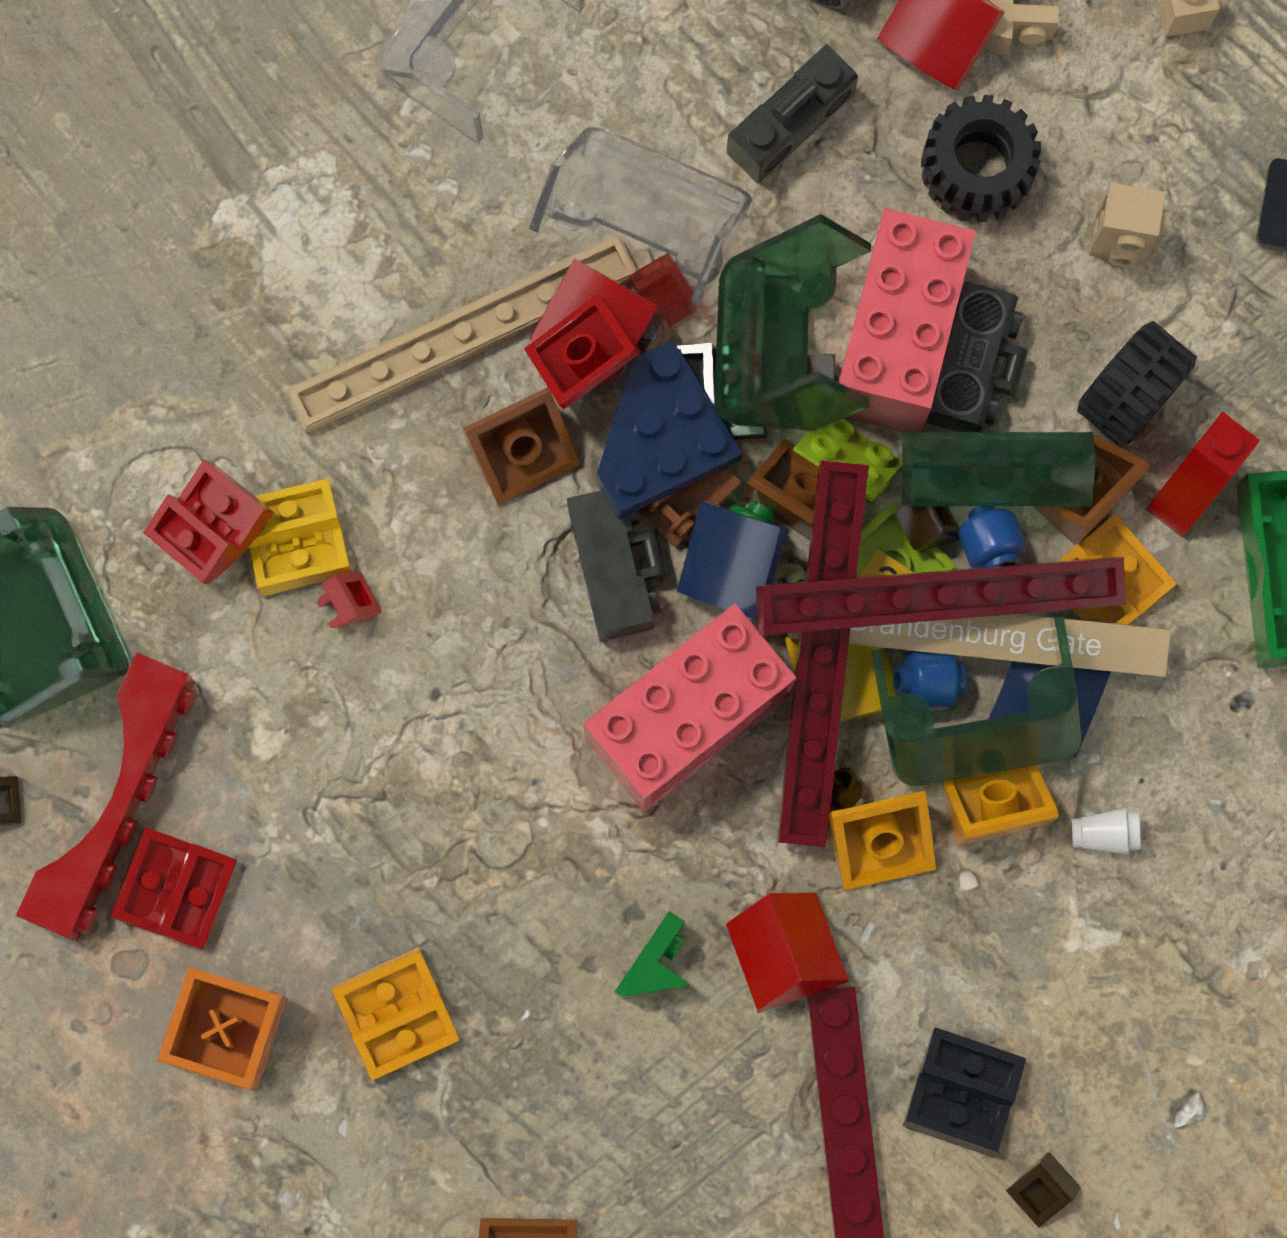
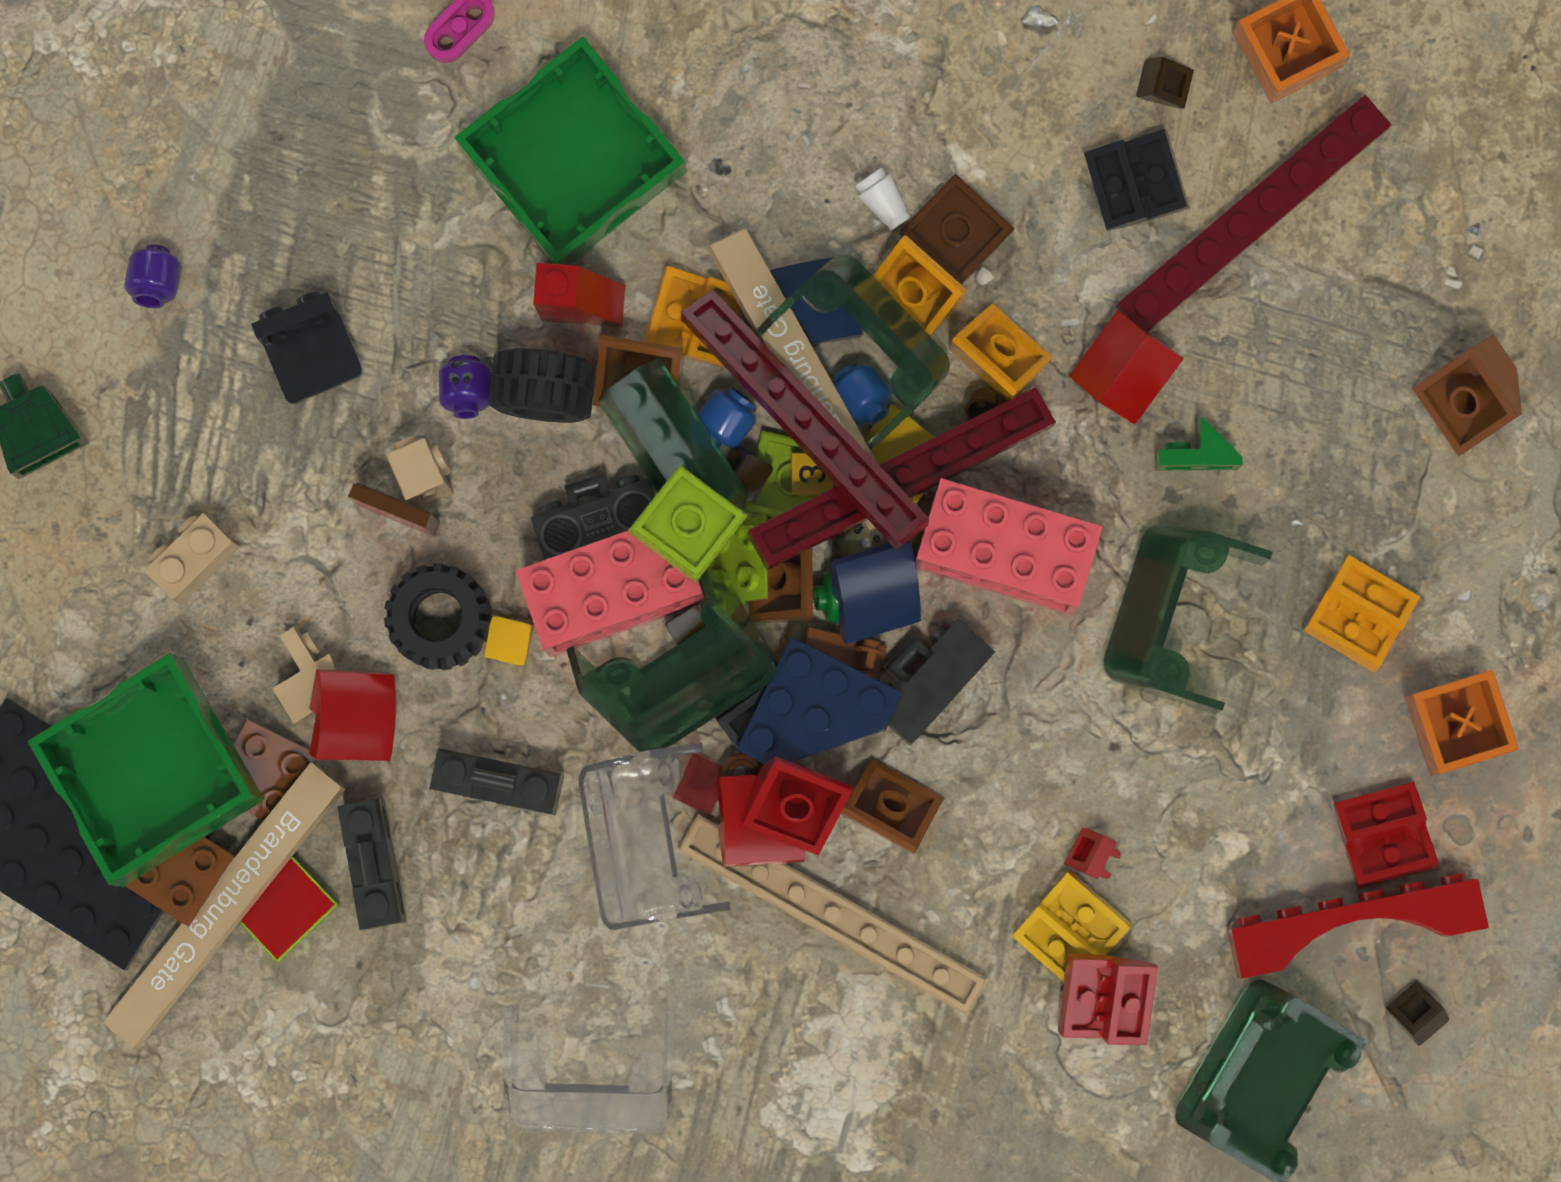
camera: 115 degrees left, 5 degrees up
none -> reddish brown tile [348,482,440,537]
none -> dark purple head [439,355,491,419]
none -> yellow slope [484,616,534,667]
none -> lime tile [628,465,747,583]
none -> reddish brown tile [899,173,1015,285]
none -> clear green windscreen [1102,524,1273,715]

